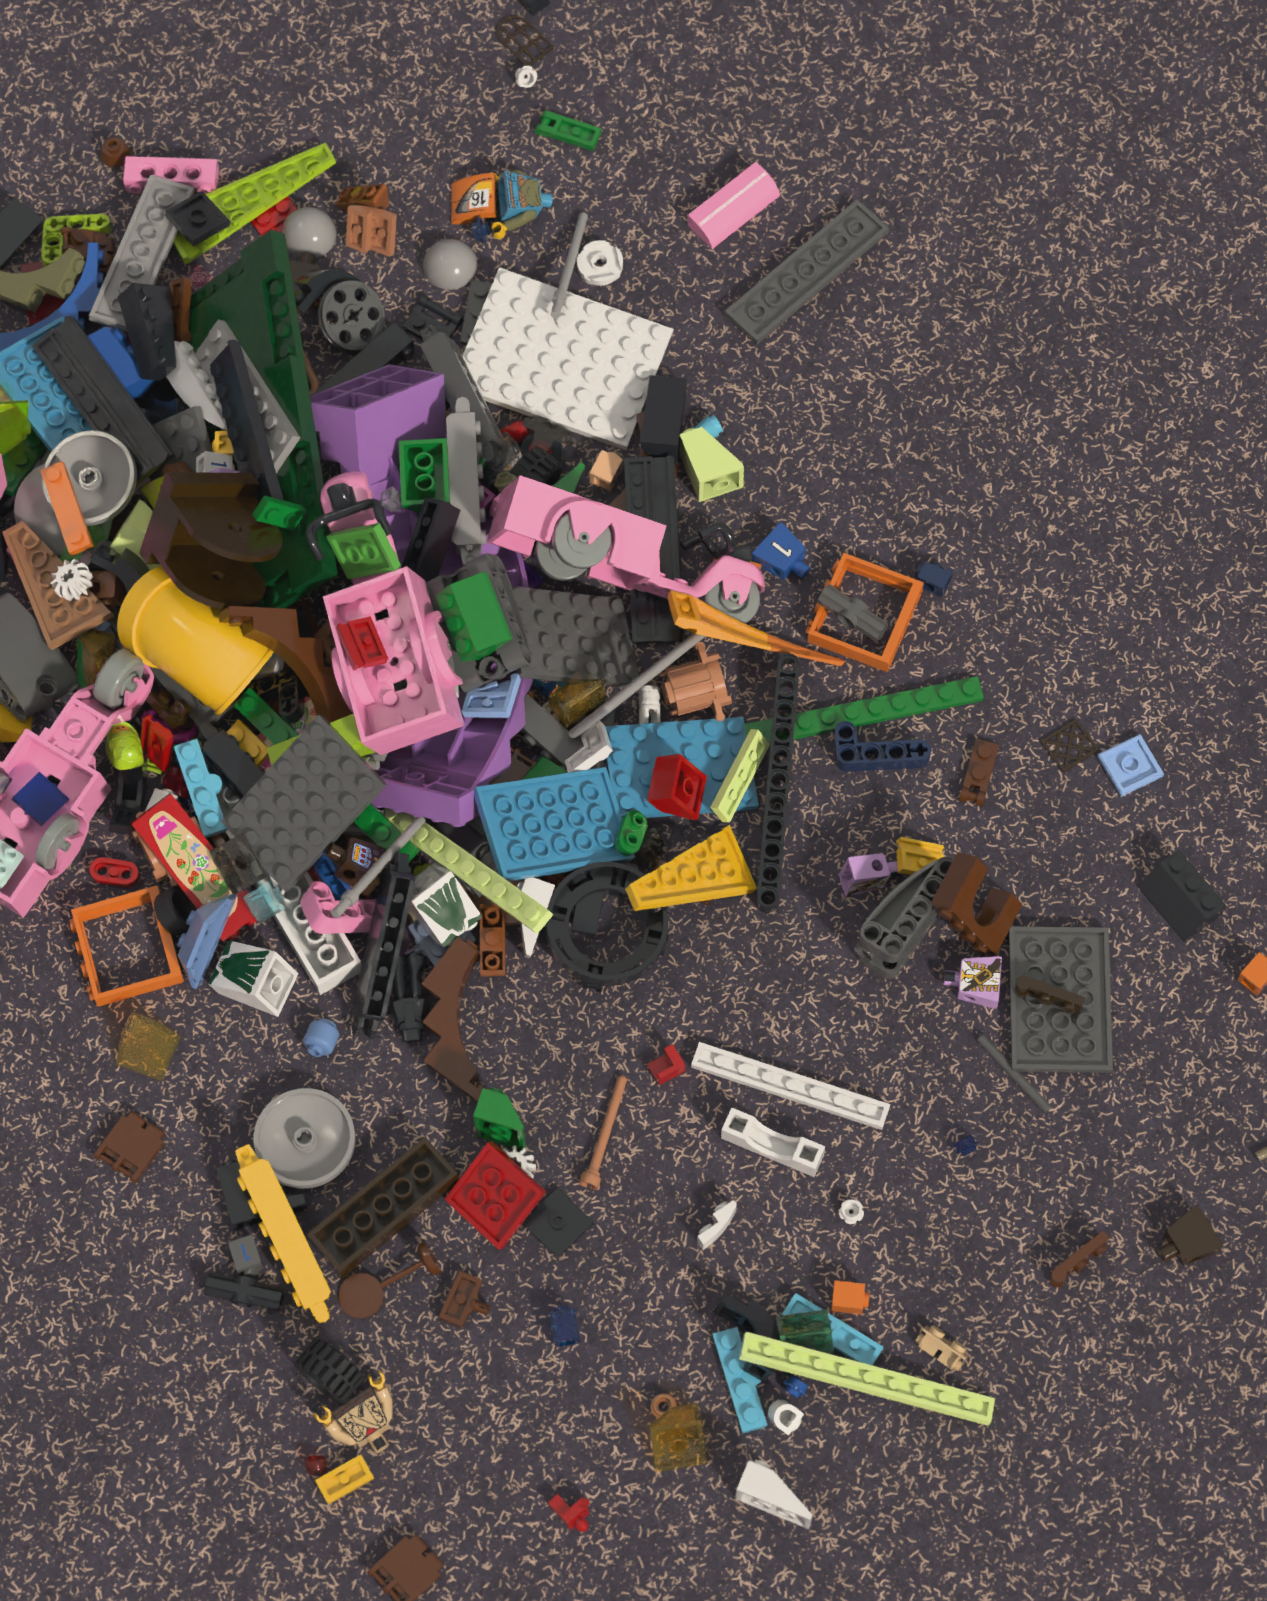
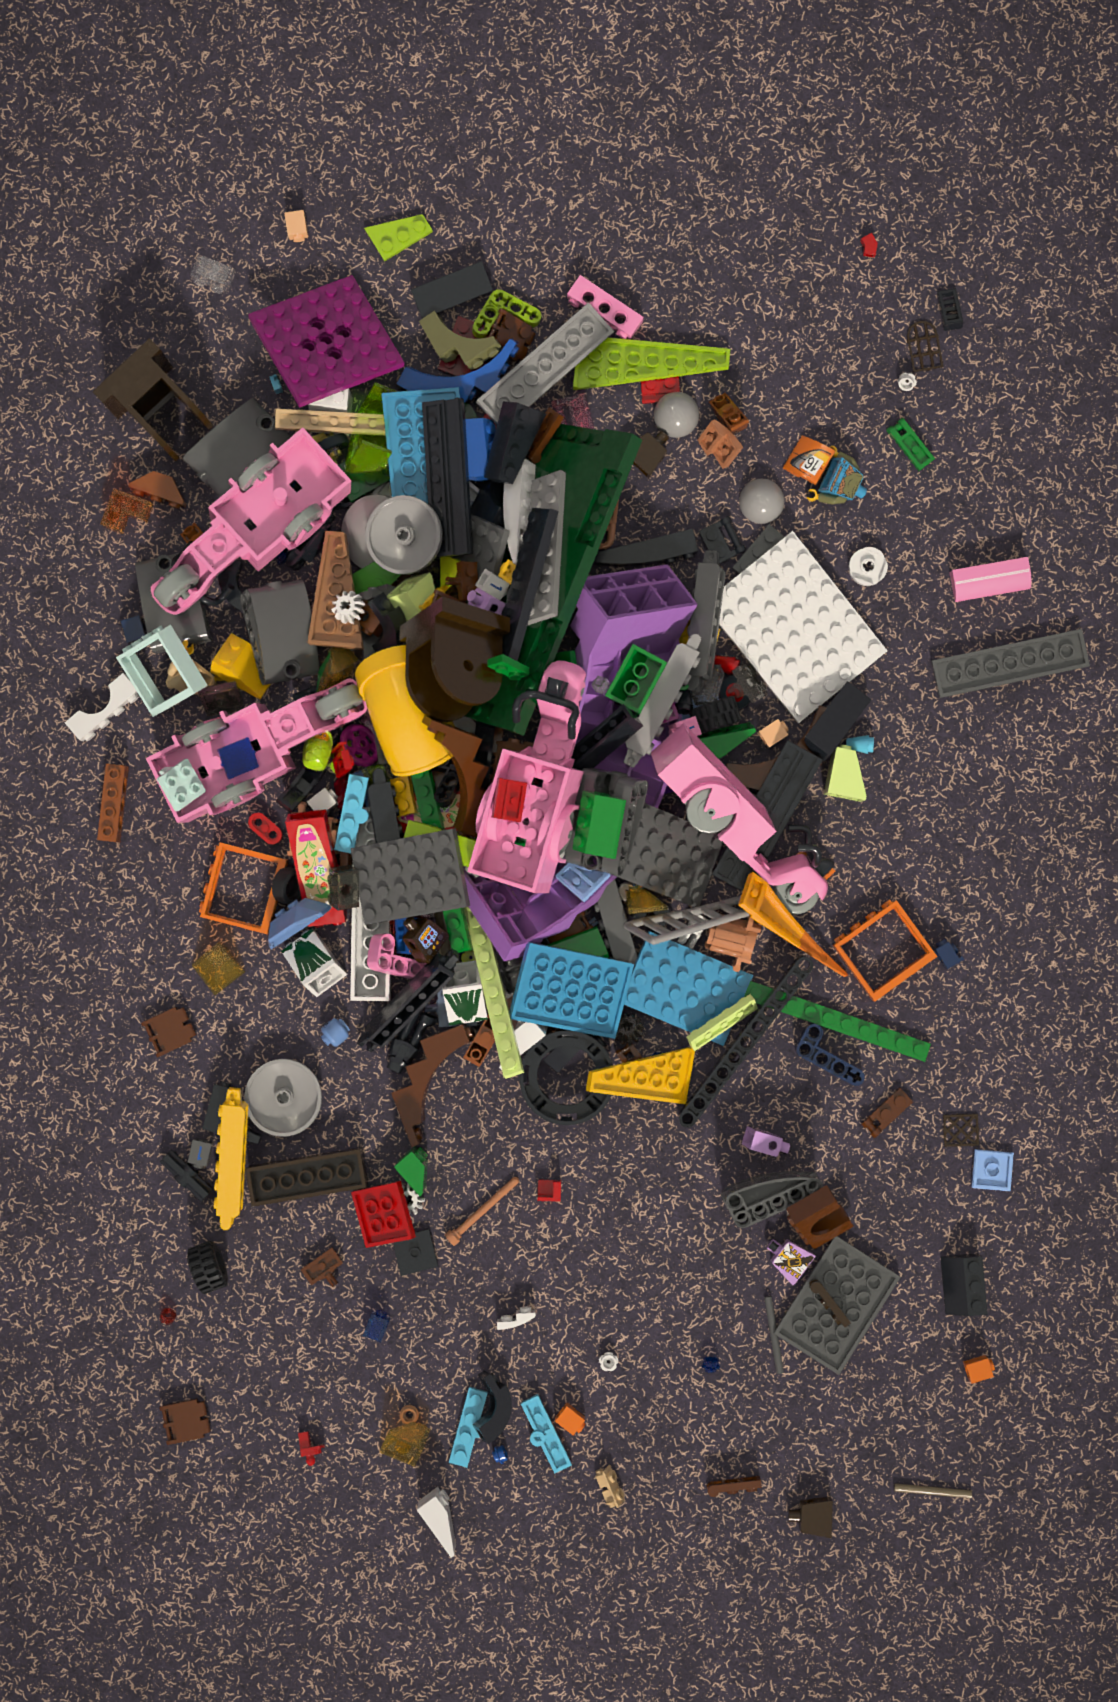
camera: 30 degrees right, 20 degrees up
orange plate [40,461,94,556] -> none
reddish brown cone [99,137,131,167] -> none
dark brown hinge [146,691,194,730] -> none
black plate [165,191,230,247] -> none
clear light blue brick [243,882,285,924] -> none
black arch [294,269,363,314] -> none
torso [313,1370,393,1453] -> none
yellow plate [315,1454,374,1505] -> none
dark grey wedge [318,281,385,351] -> none
bright green plate [326,523,401,579] -> none
light grey bar [331,817,425,918] -> none
reddish brown piece [338,1241,442,1319] -> none
dark blue plate [471,216,490,243] -> none
olive plate [494,472,517,492] -> none
light grey bar [551,212,588,318] -> none
white plate [565,720,613,773] -> none
green plate [615,810,647,856] -> none
red slope [647,754,707,820] -> none
white plate [691,1042,890,1130] -> none
white arch [721,1108,825,1177] -> none
yellowish green plate [739,1332,995,1426] -> none
blue torso [751,522,811,580] -> none
white plate [768,1400,804,1435] -> none
clear green bracket [776,1309,834,1376] -> none
dark grey piece [817,584,889,642] -> none
yellow plate [896,837,944,875] -> none

